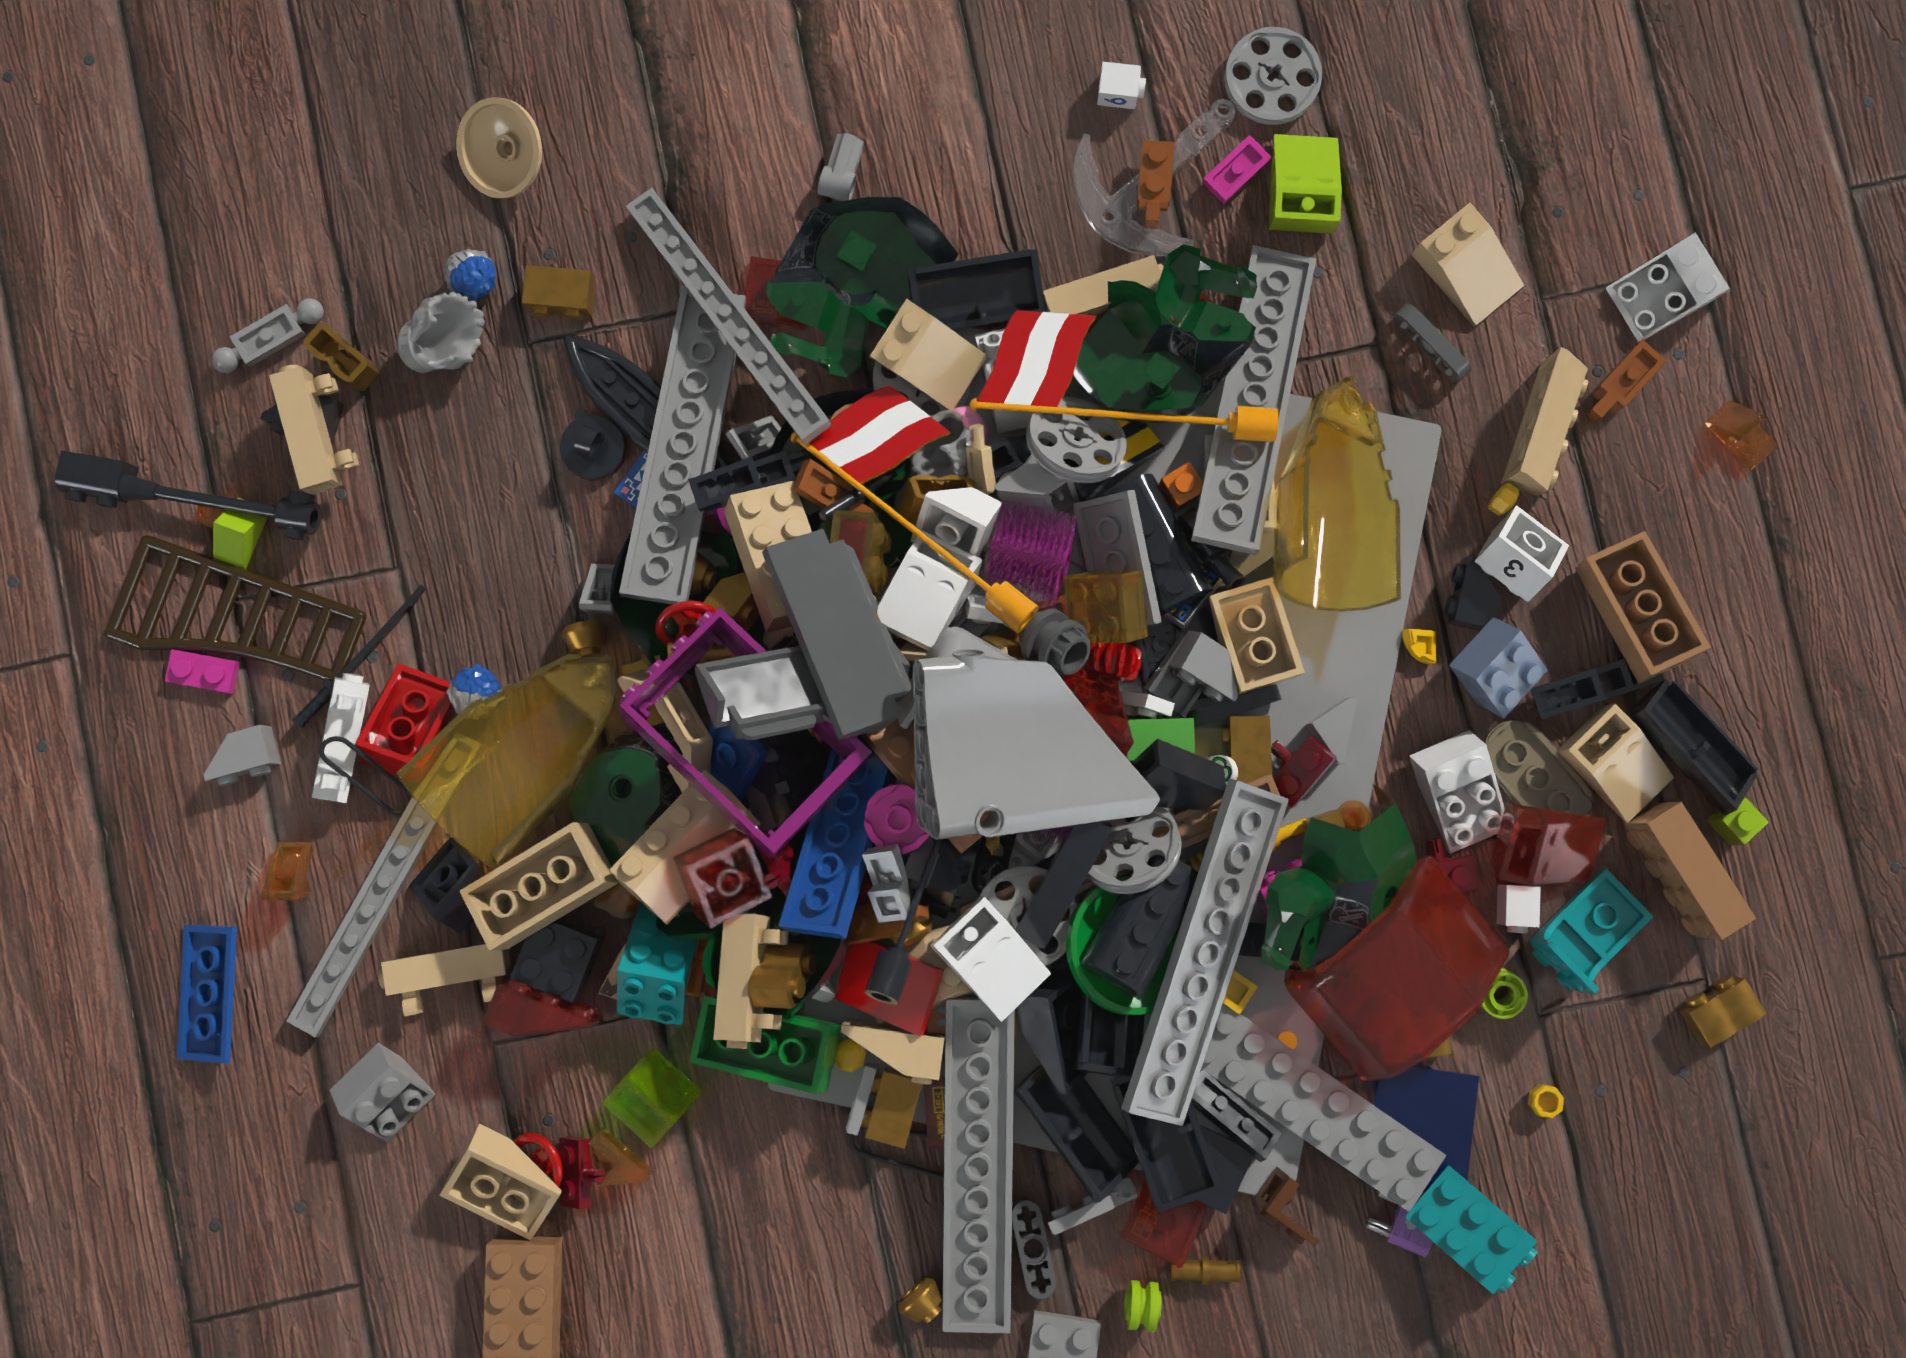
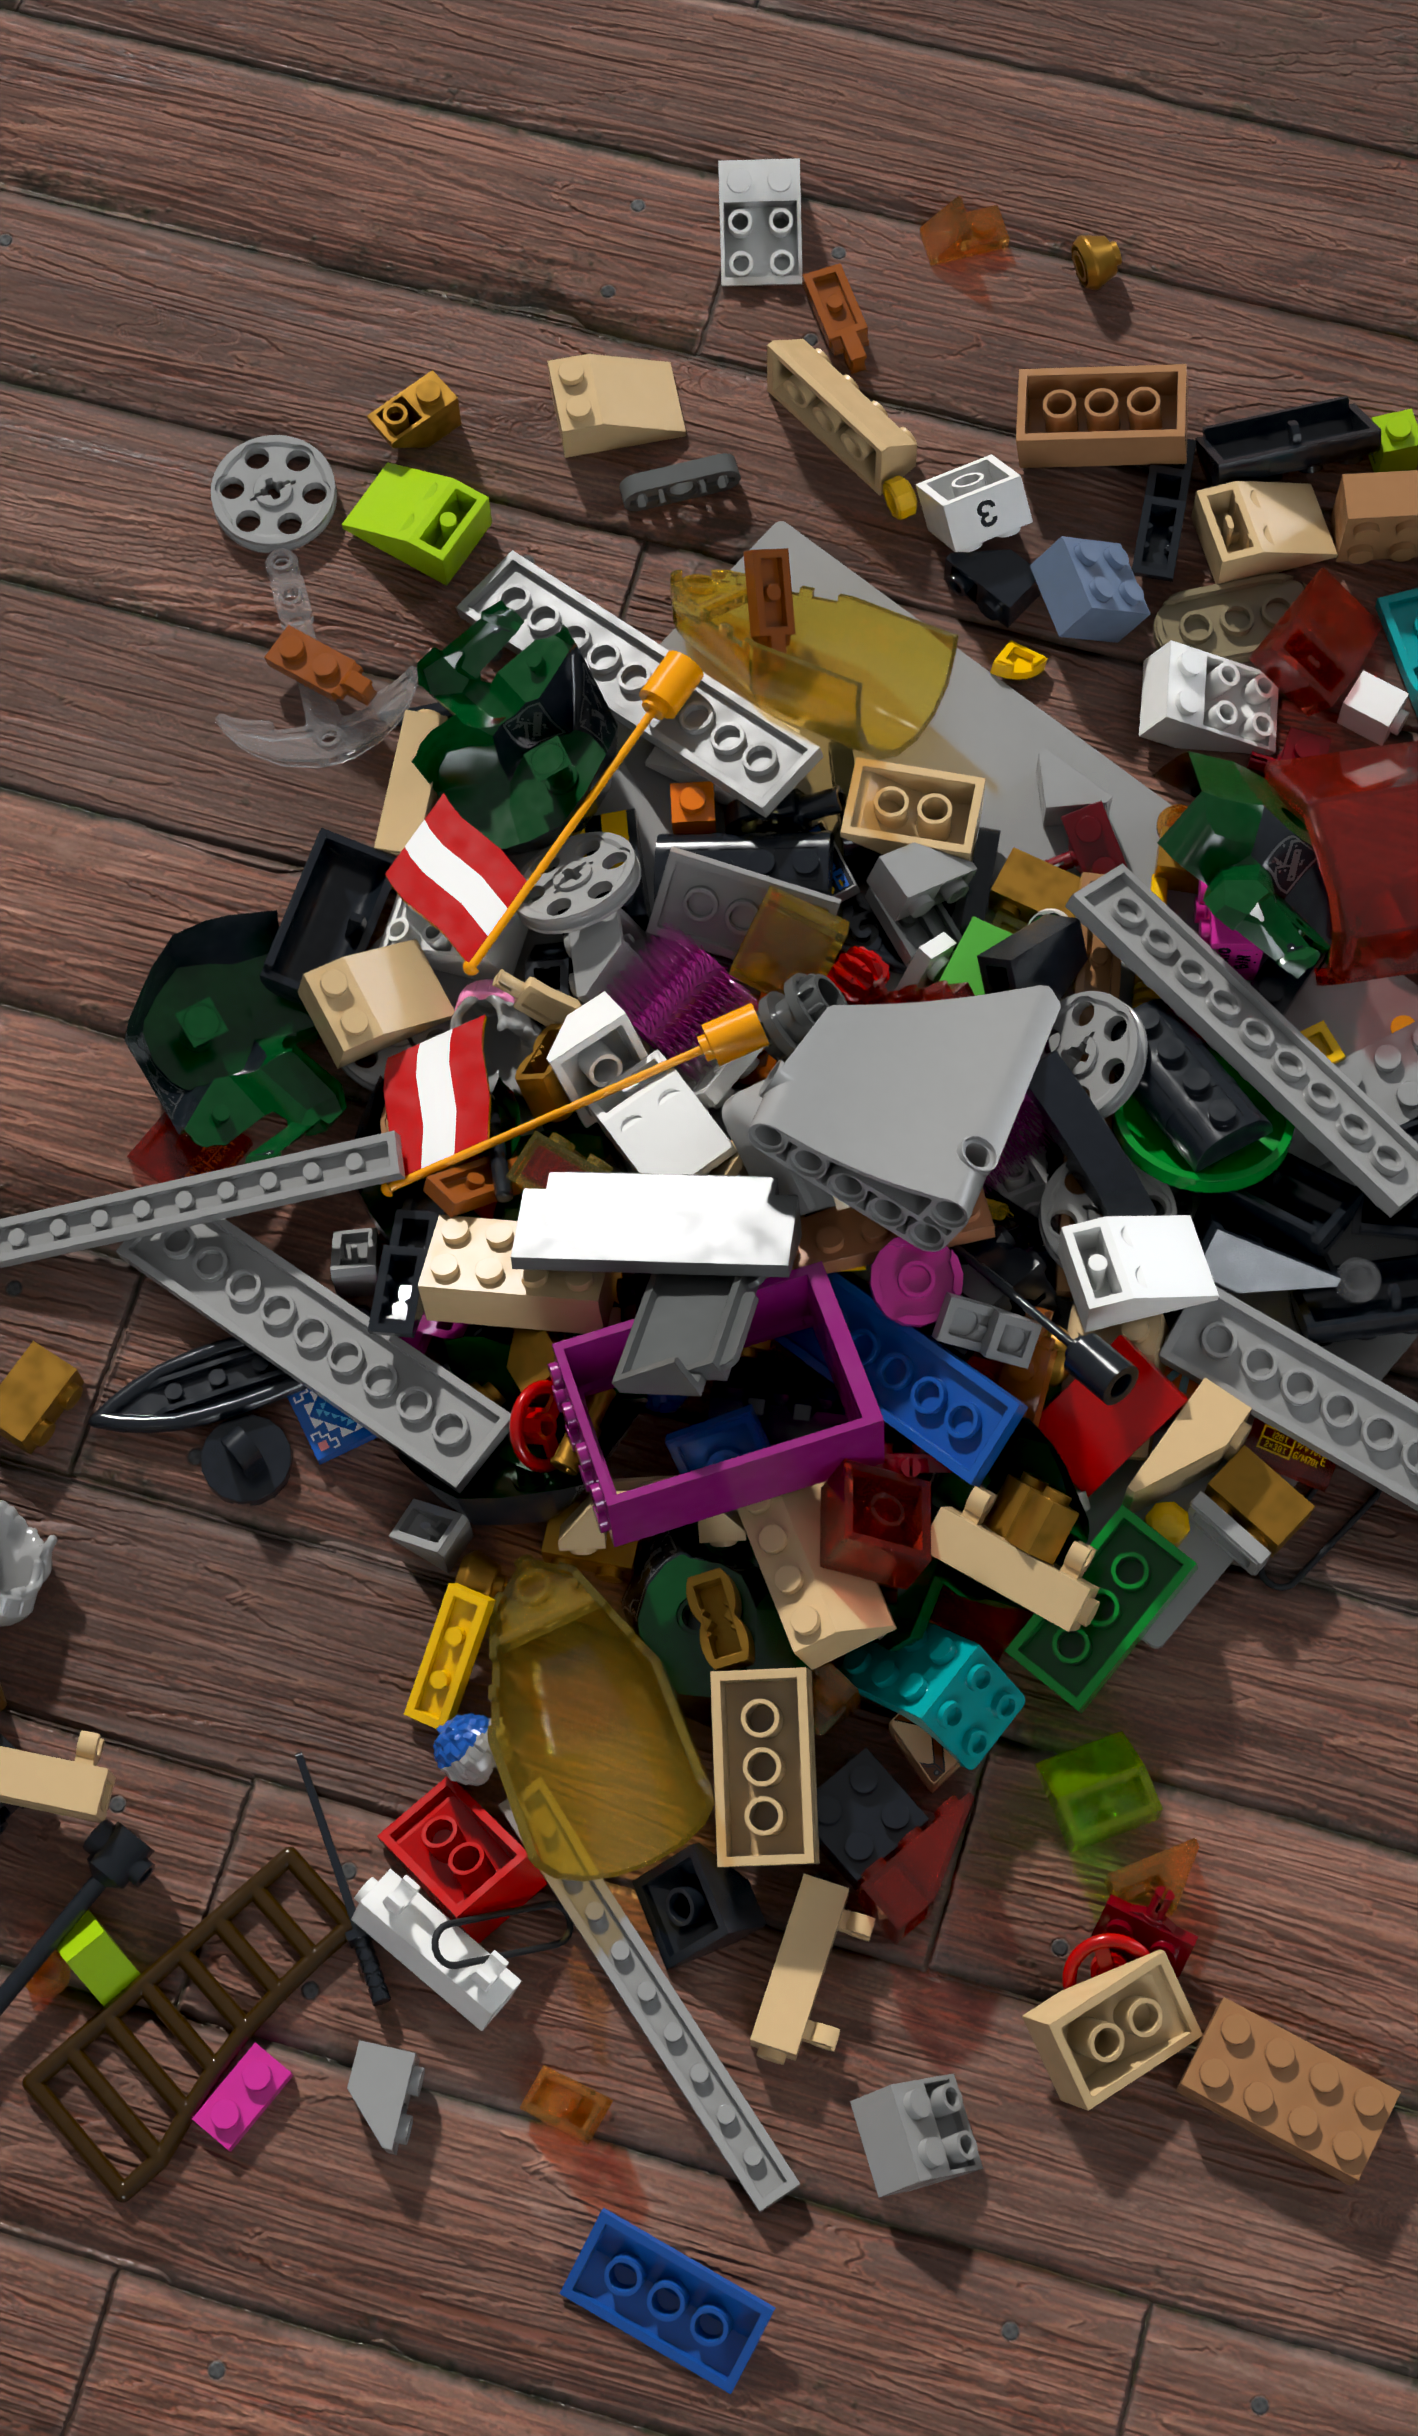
camera: 60 degrees left, 15 degrees down
light grey piece [818,133,864,201] -> none
white brick [1097,62,1146,109] -> none
dark pink plate [1202,135,1272,205] -> none
none -> pearl gold slope [367,370,462,448]
none -> yellow plate [404,1583,496,1729]
none -> pearl gold brick [686,1568,755,1671]
none -> dark orange hinge [743,548,796,670]
none -> pearl gold cone [1071,235,1122,290]
none -> clear plate [1336,1257,1381,1303]

